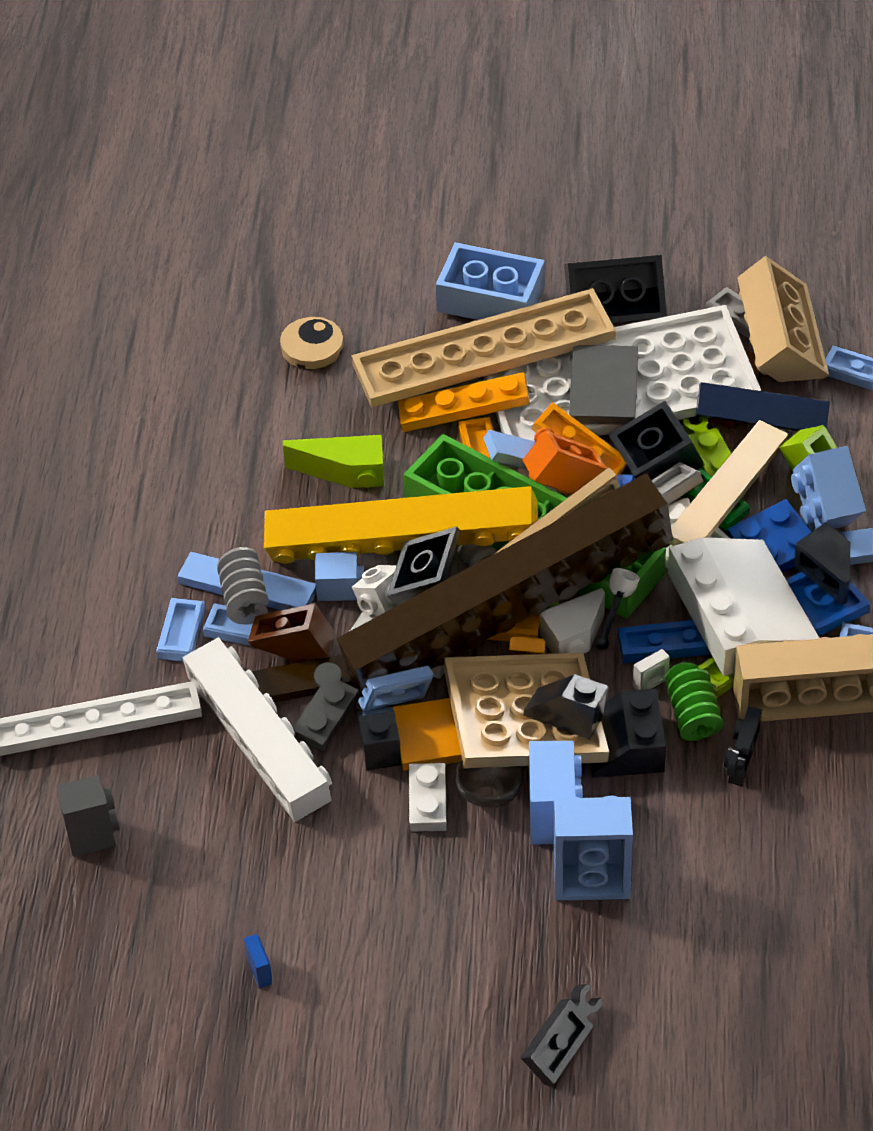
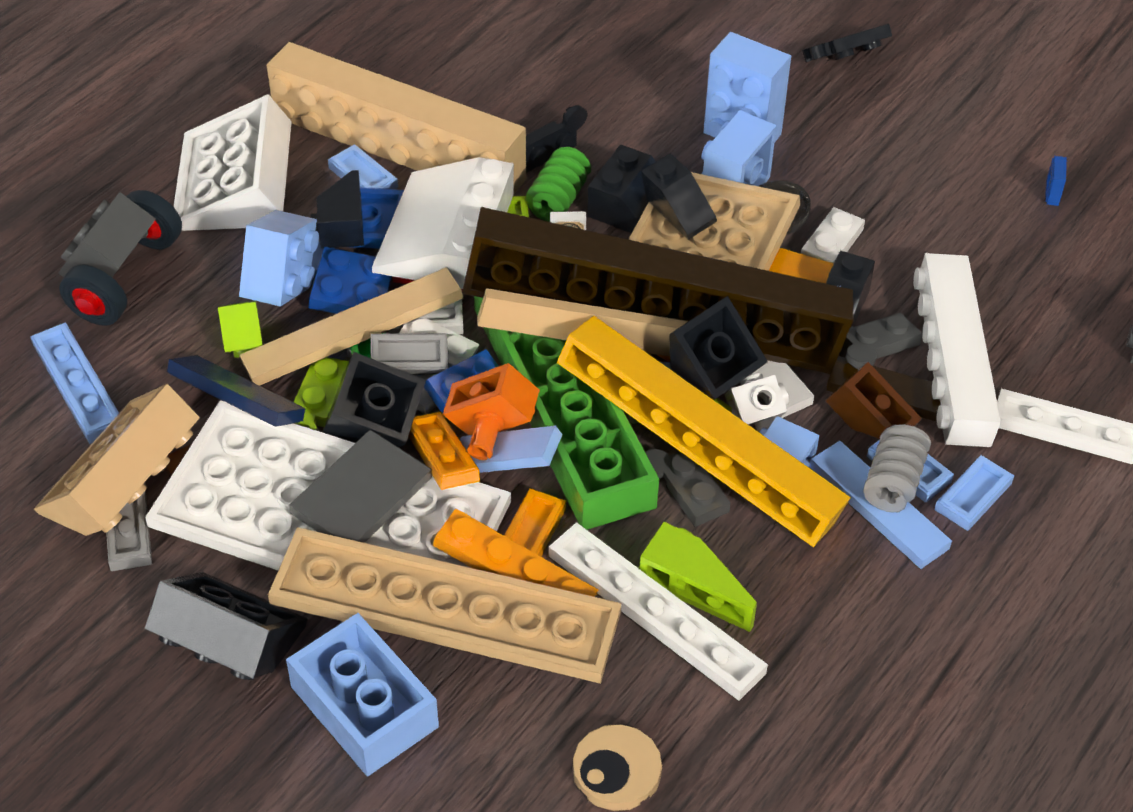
camera: 150 degrees left, 0 degrees up
none -> white plate [549,522,768,701]

